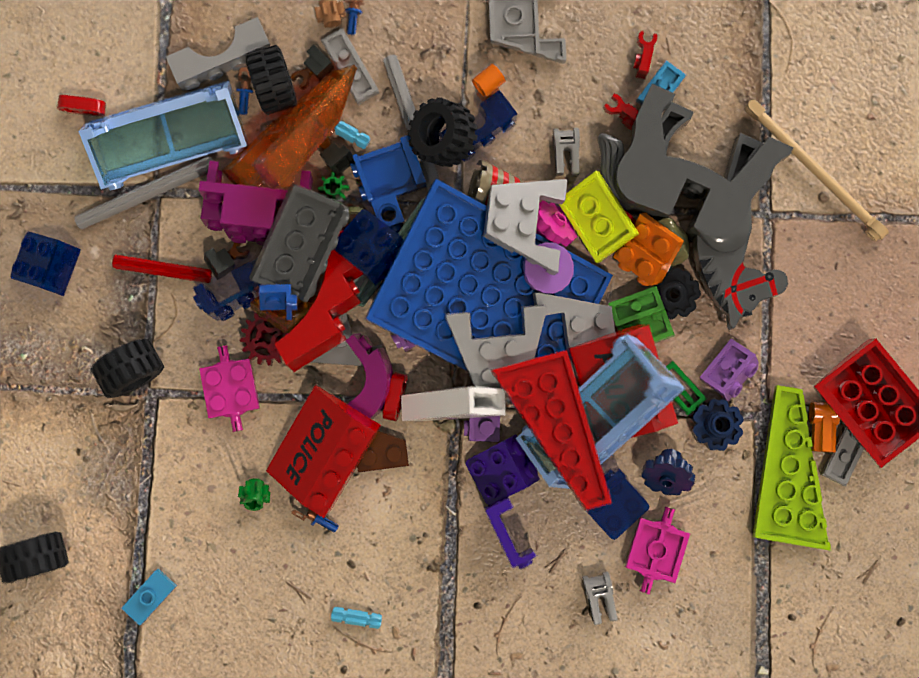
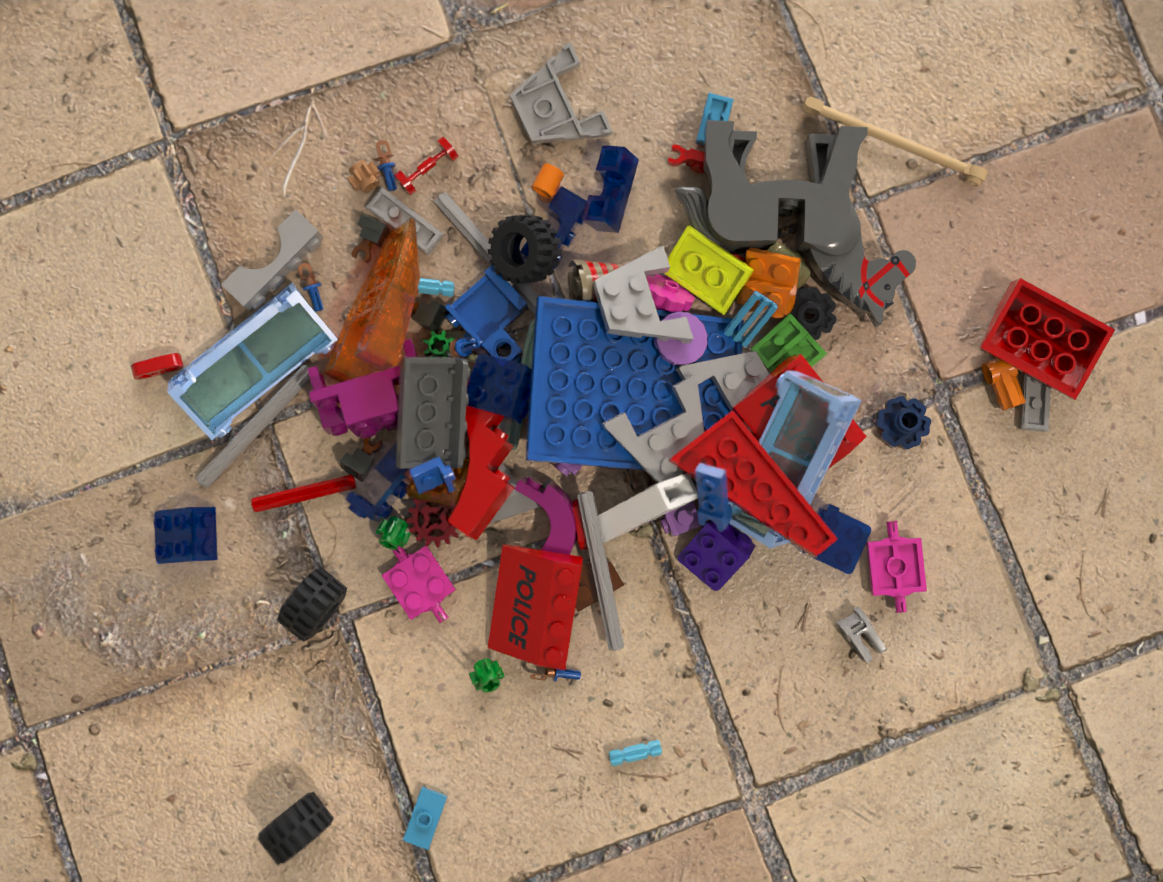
camera: 25 degrees left, 0 degrees up
black tyre [246,45,297,115] -> none
dark purple panel [484,497,536,570] -> none
light grey piece [553,128,580,176] -> none
red plate [633,31,657,79] -> none
dark blue plant [641,449,695,495] -> none
green tile [663,361,707,416] -> none
medium lavender bracket [699,339,759,402] -> none
lime wing [752,385,831,551] -> none
none -> green gear [375,517,411,550]
none -> red wheel [394,136,459,196]
none -> blue piece [449,338,480,358]
none -> light grey axle [578,491,624,651]
none -> clear blue arch [582,145,639,233]
none -> blue plate [695,463,732,531]
none -> dark azure tile [724,290,777,348]

